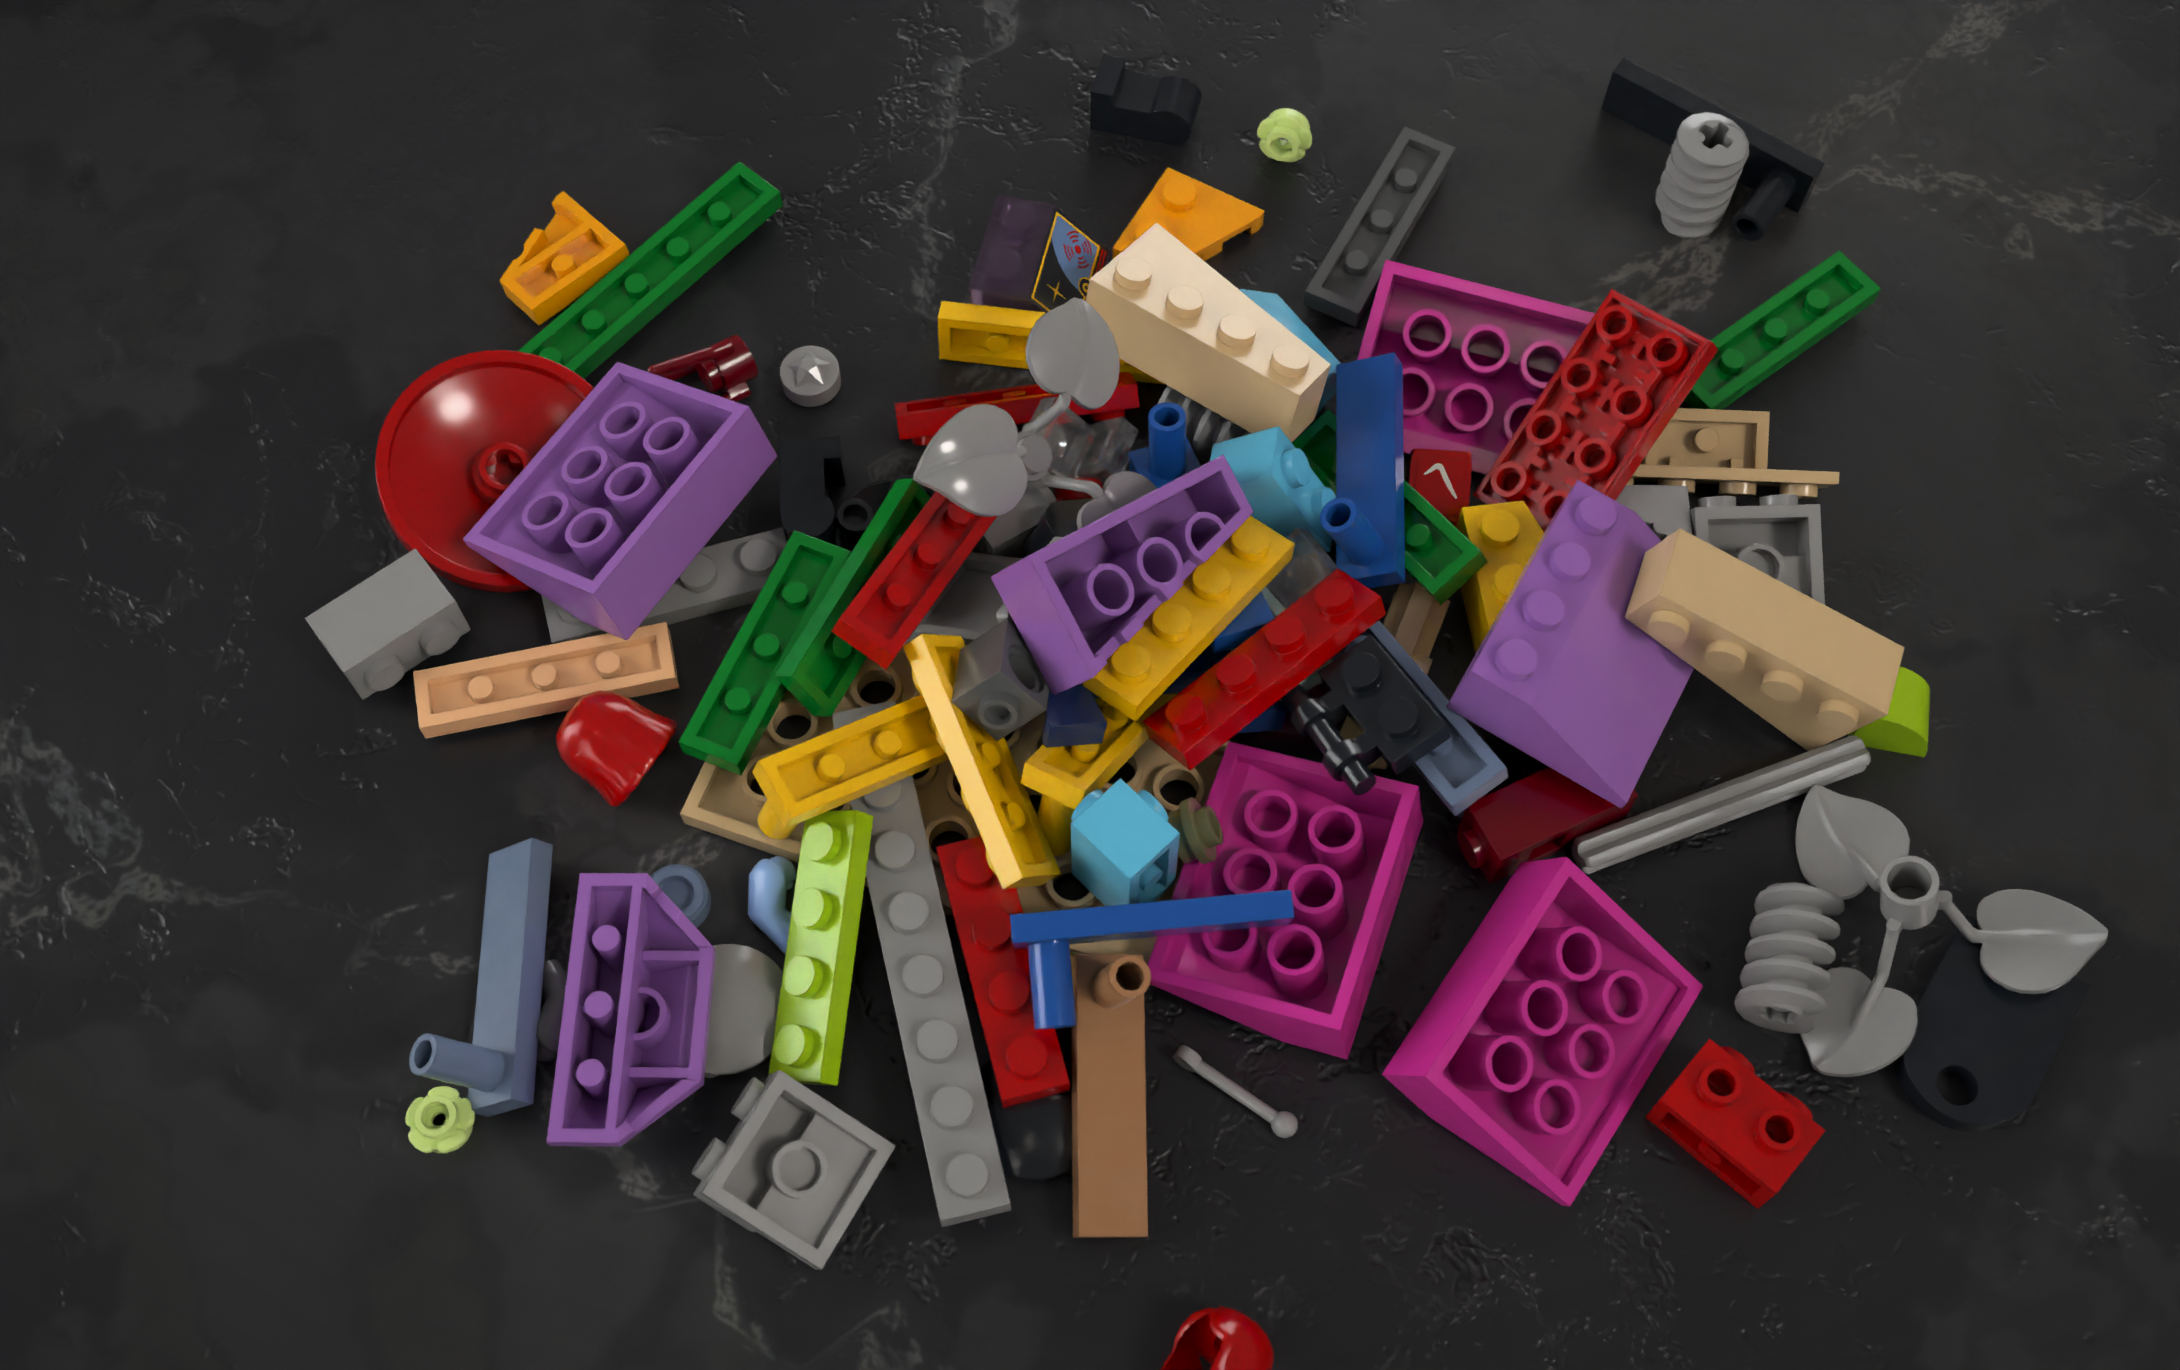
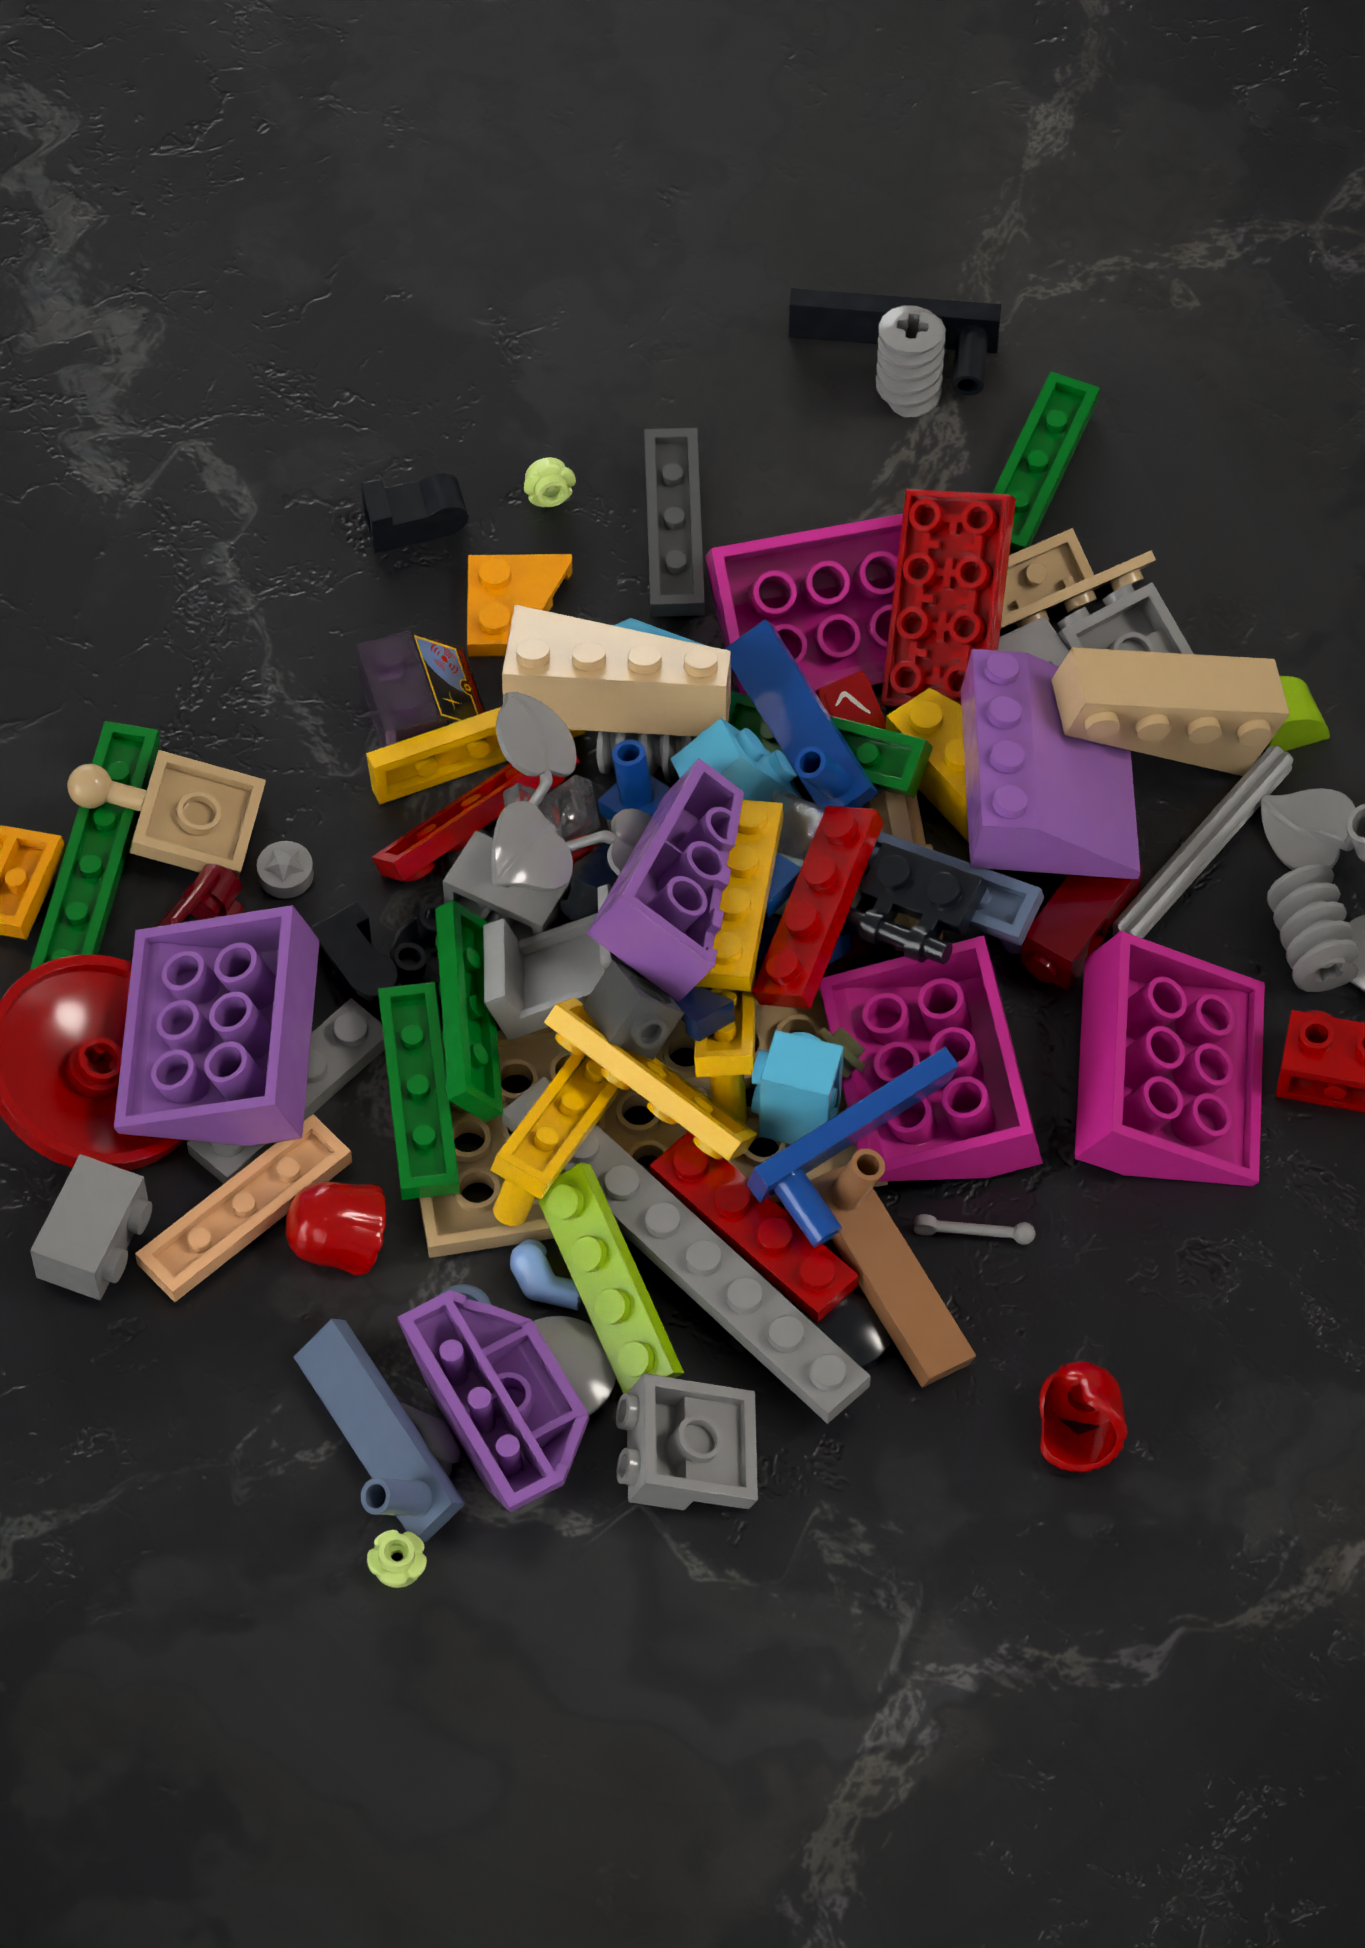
camera: 30 degrees left, 5 degrees down
red plate [831,492,997,670] -> none
none -> tan plate [67,750,266,879]

